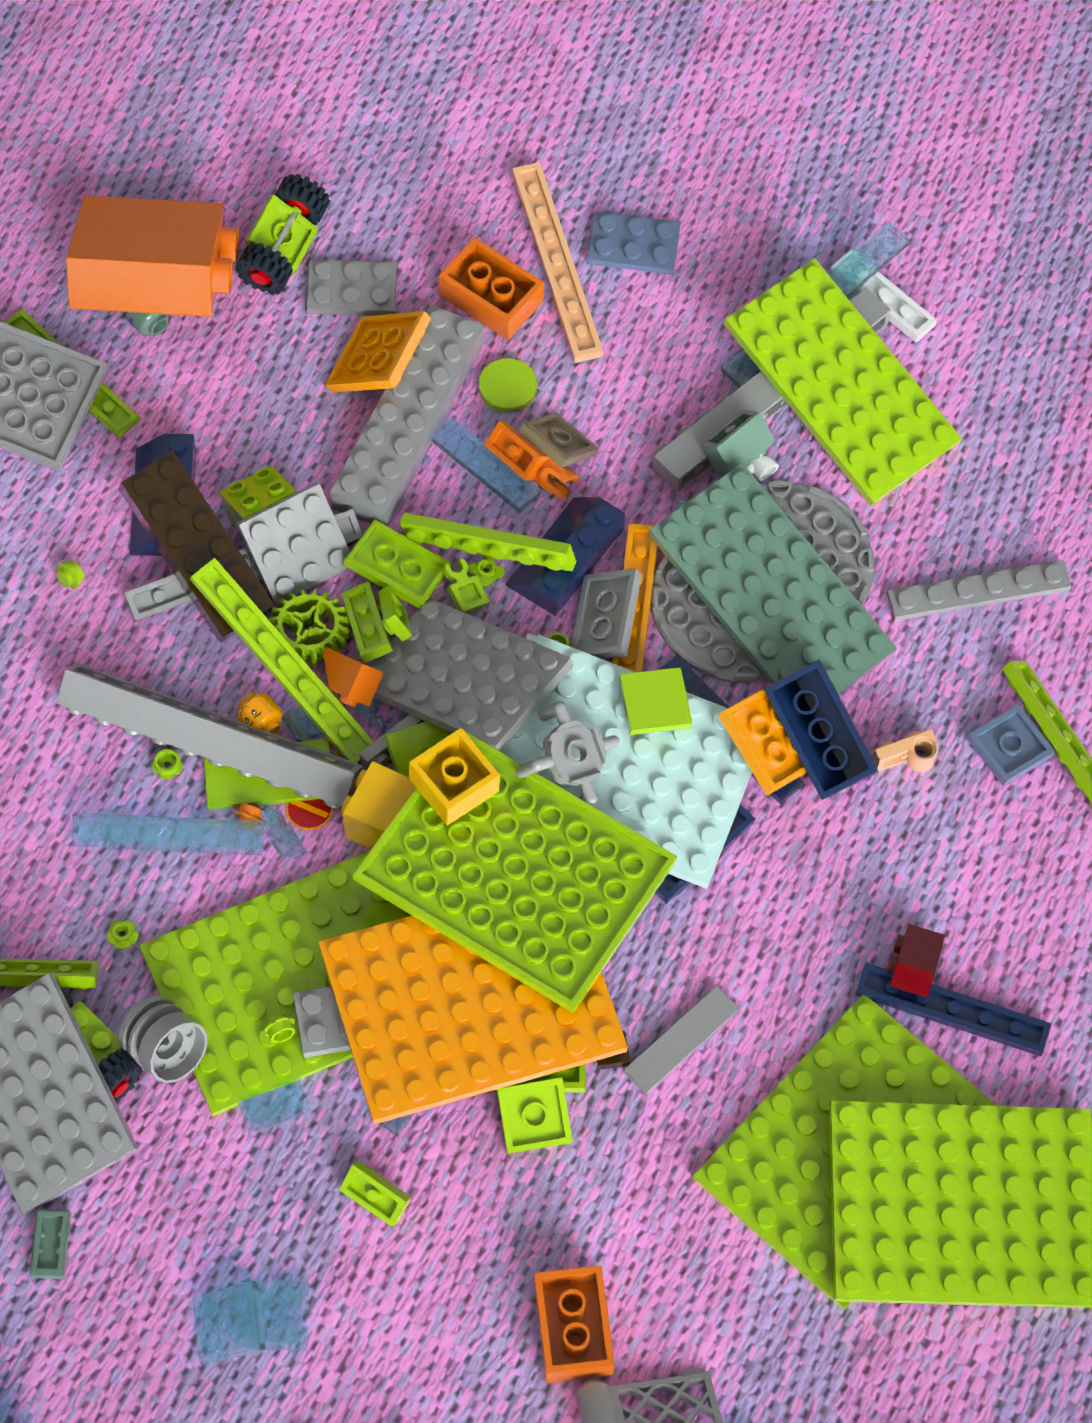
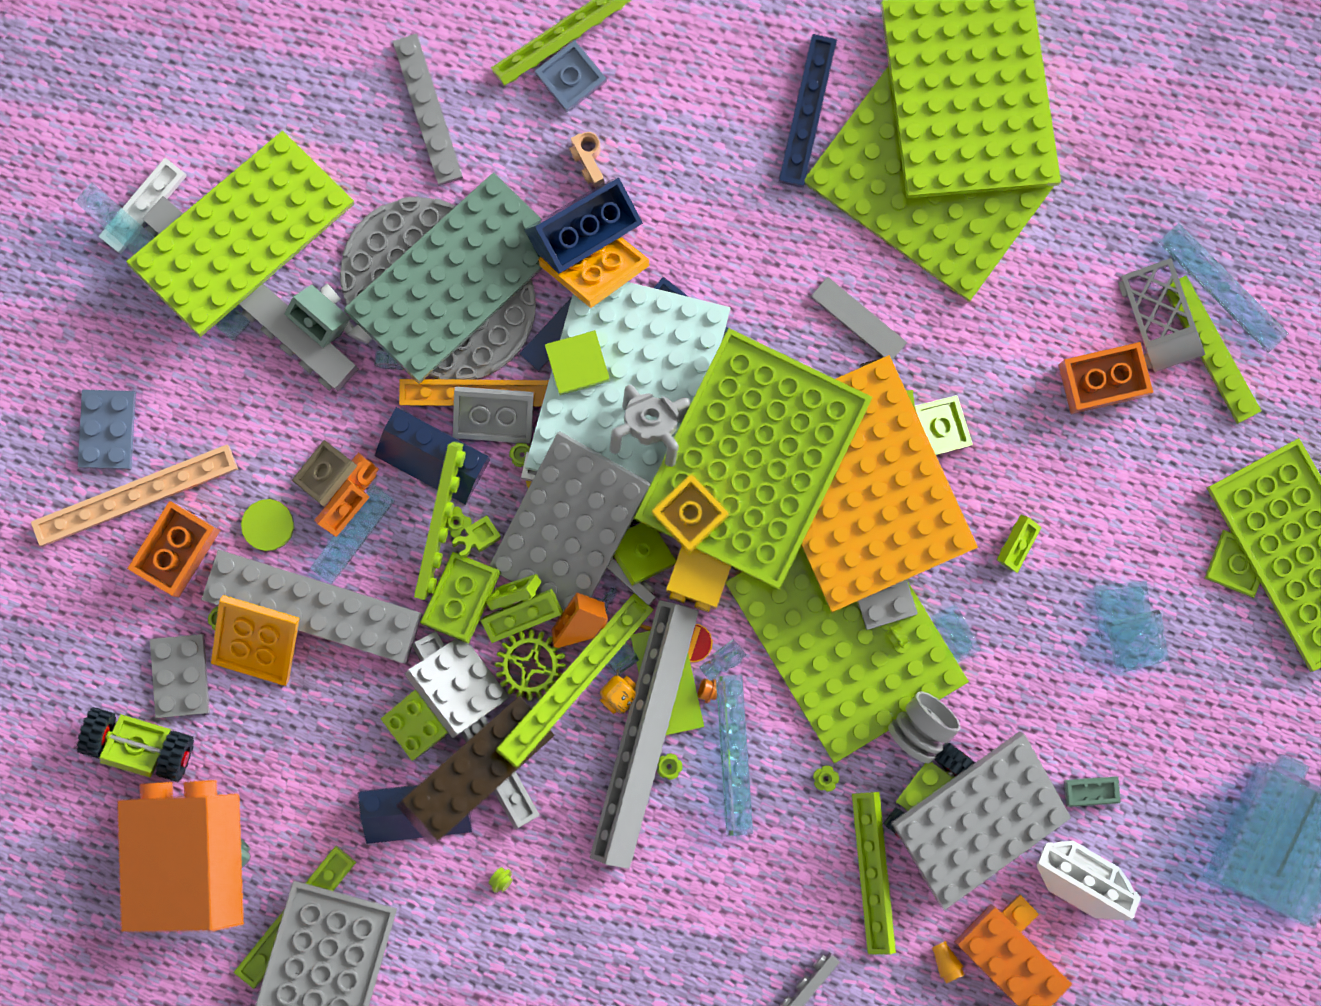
camera: 95 degrees left, 20 degrees up
dark red brick [887,924,945,998] -> none

